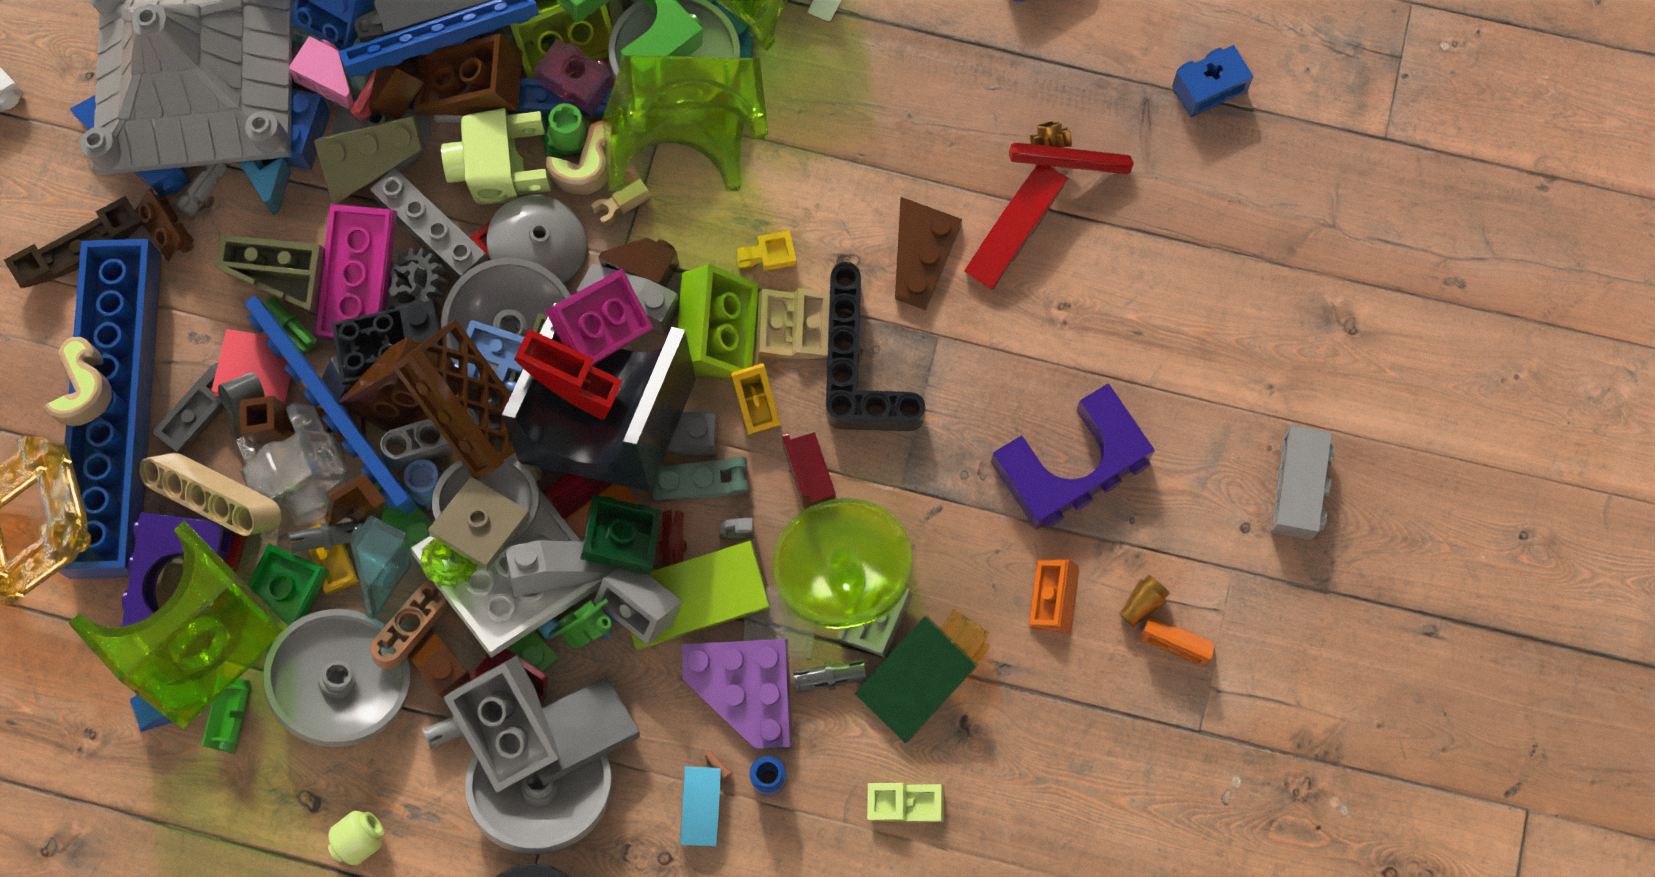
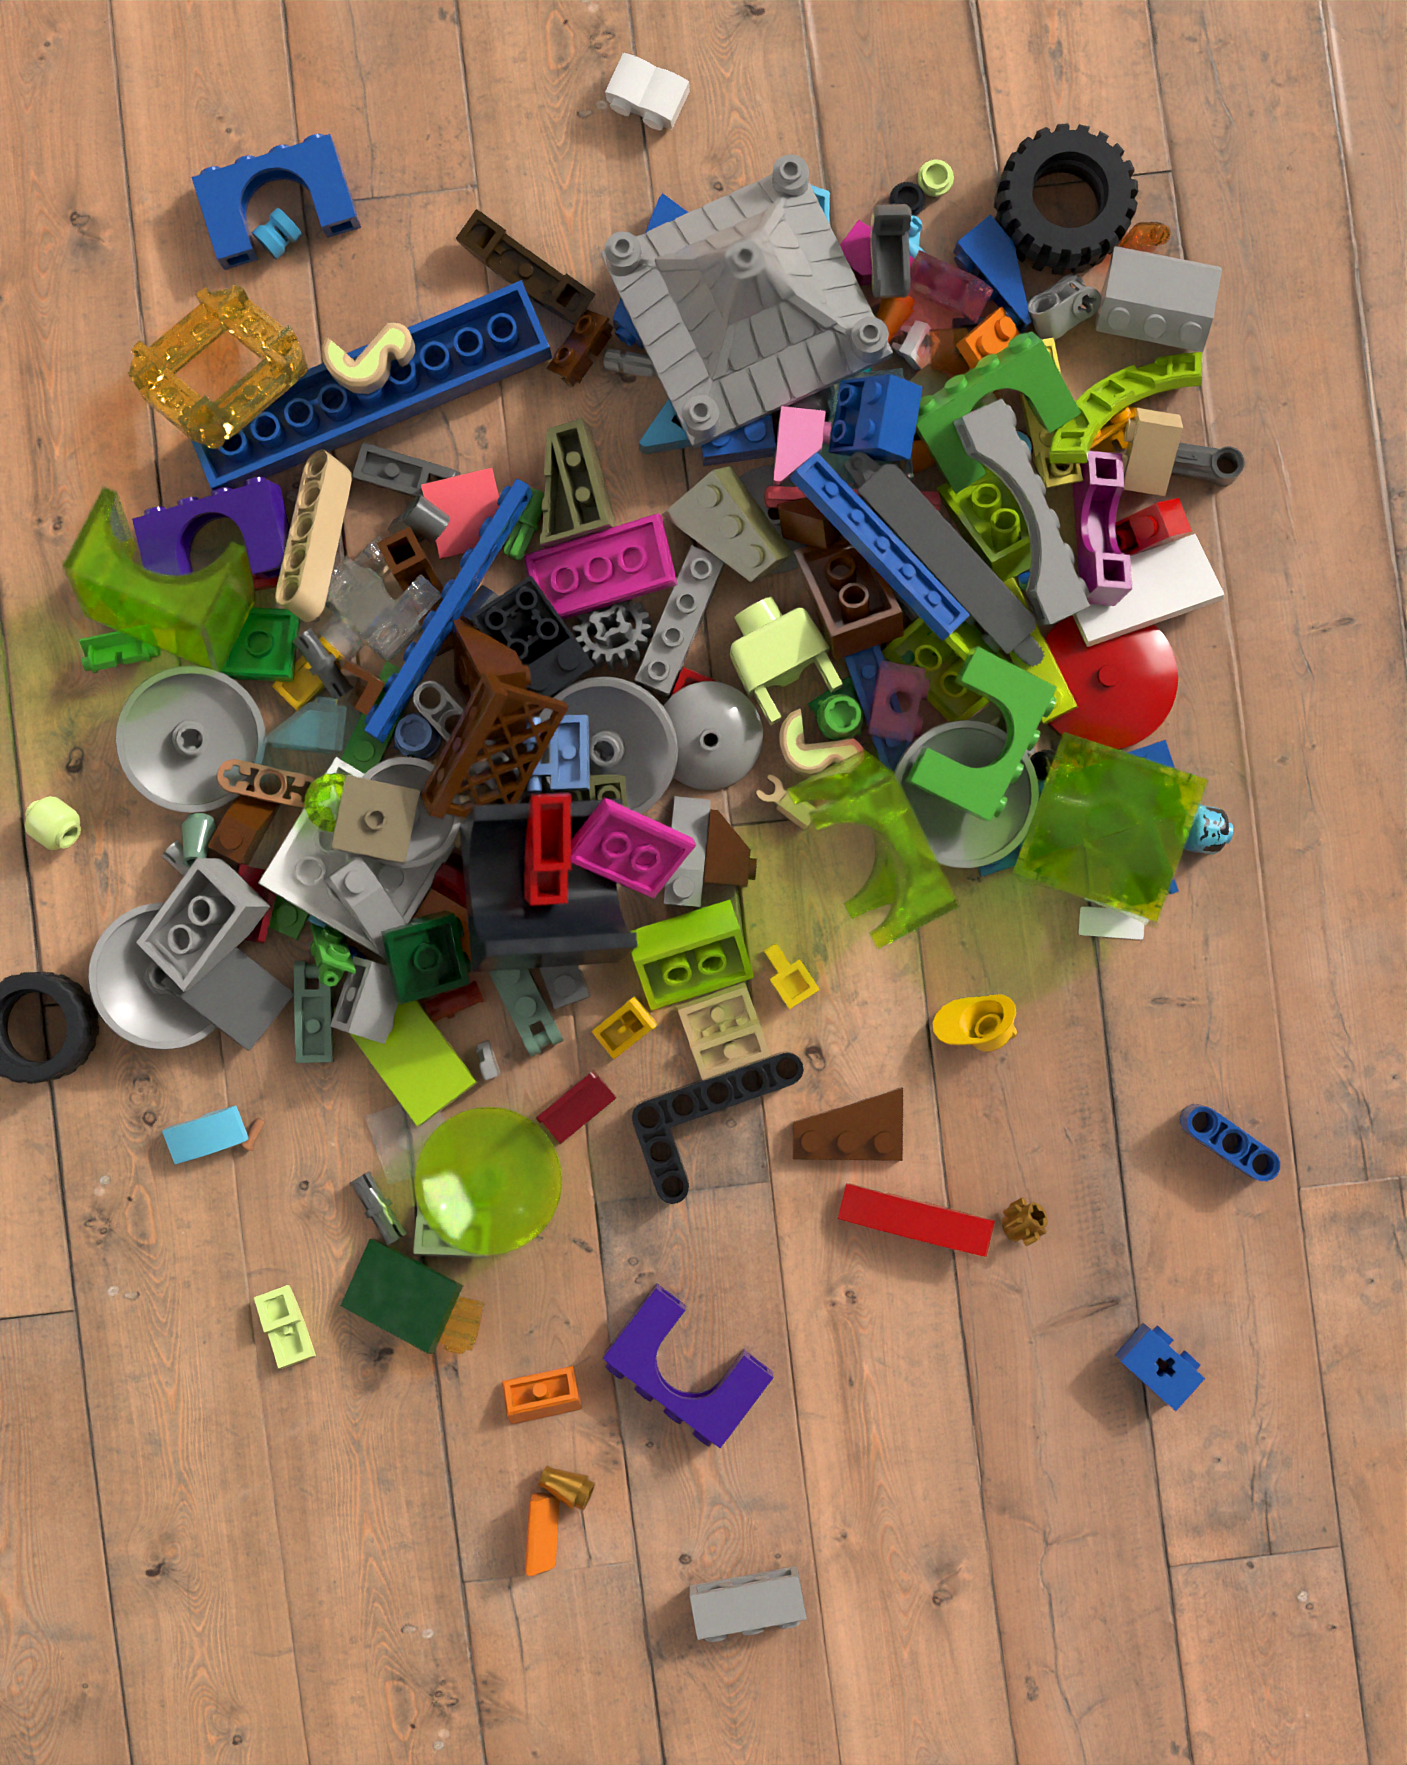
camera: 65 degrees right, 15 degrees up
medium lavender plate [682,639,793,748] -> none
blue brick [750,756,787,797] -> none
red axle [1009,142,1134,175] -> none
none -> sand green cone [181,813,217,868]
none -> sand green plate [294,960,334,1063]
none -> yellow piece [933,994,1017,1052]

